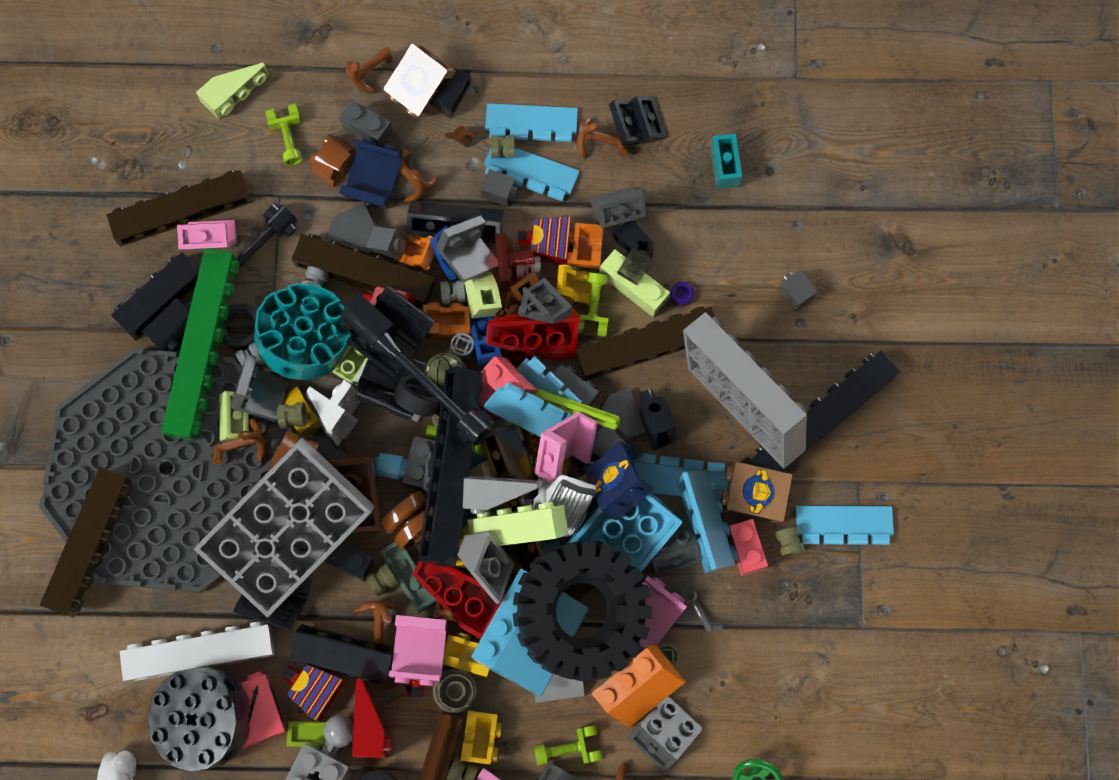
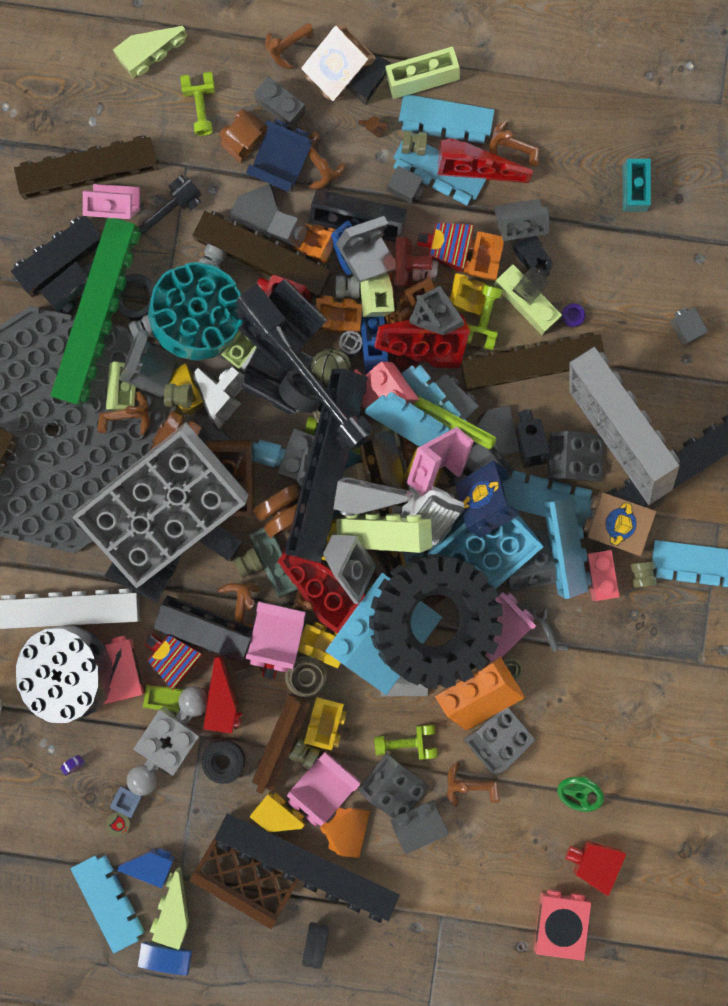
camera: 15 degrees right, 10 degrees up
black slope [608,96,667,145] -> none
none -> yellowish green brick [386,47,460,99]
none -> red wedge [437,139,533,183]
none -> dark grey bracket [548,431,604,482]

